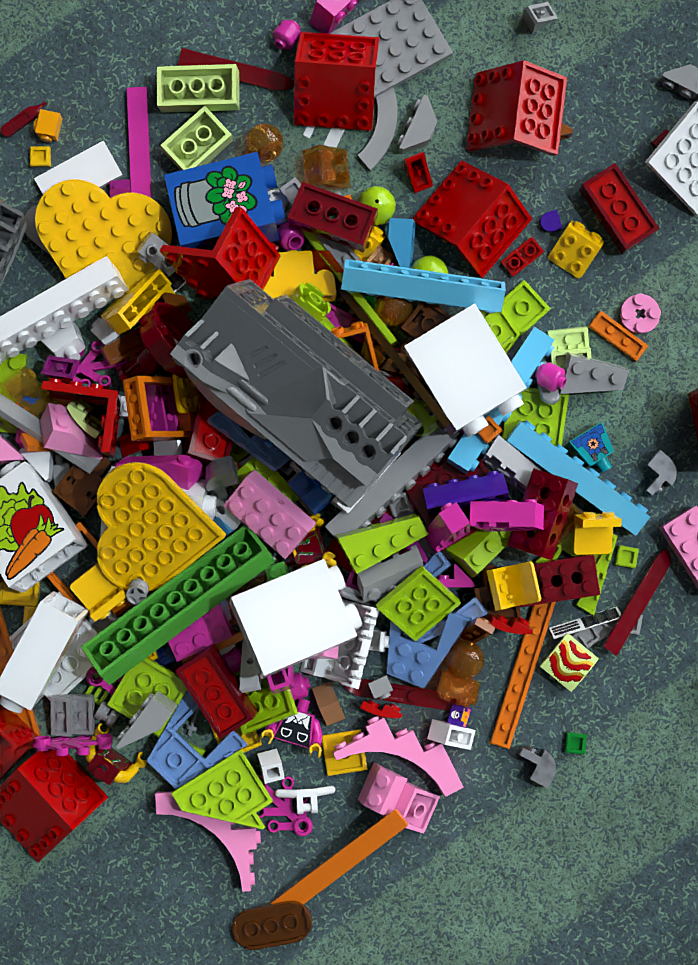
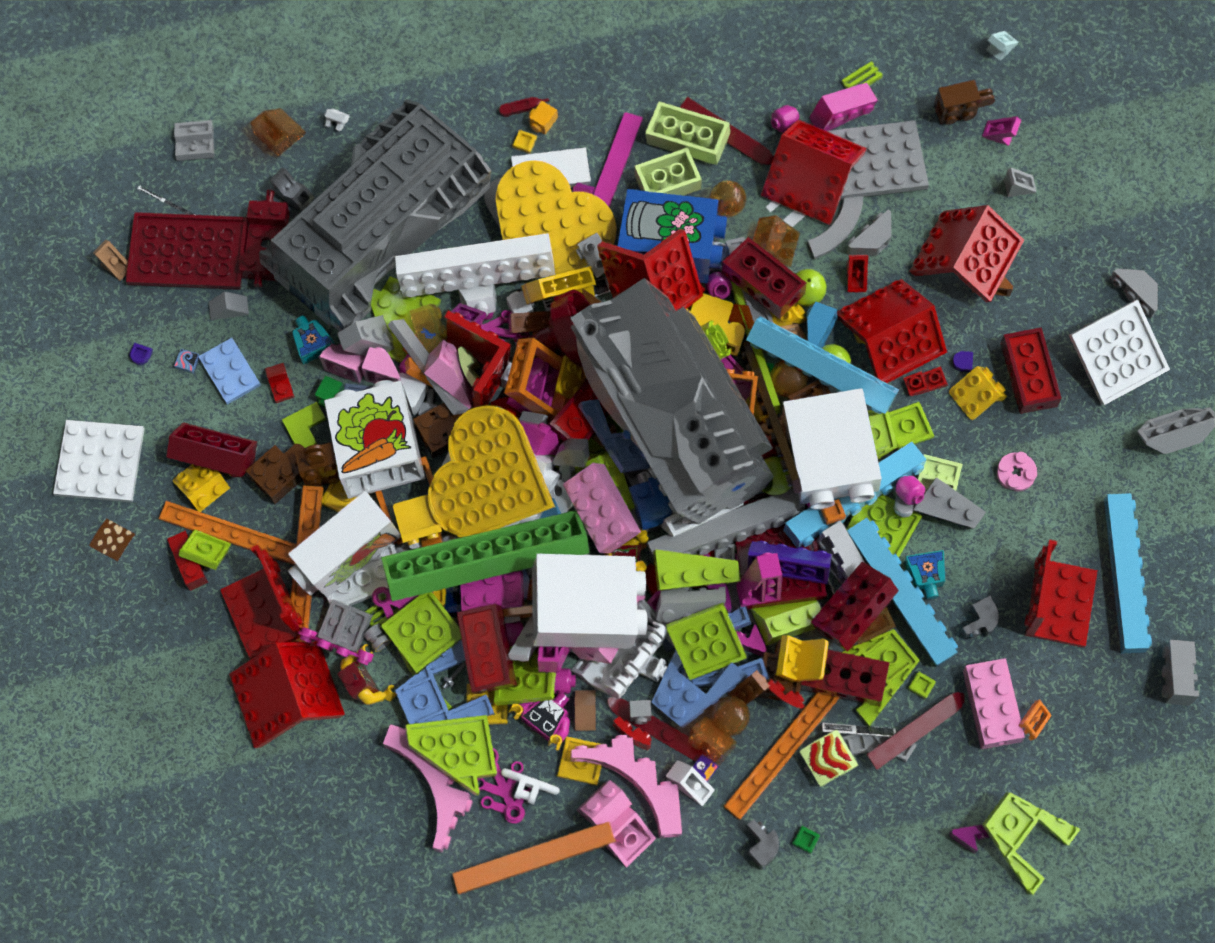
camera: 30 degrees right, 15 degrees down
light grey slope [116,691,178,749] -> none
light grey wheel [126,579,149,605] -> none
reddish brown tile [232,901,312,950] -> none
white brick [257,749,285,784] -> none
dark pink wedge [470,499,544,532] -> none
yellow bracket [573,511,622,555] -> none
orange tile [588,311,648,362] -> none

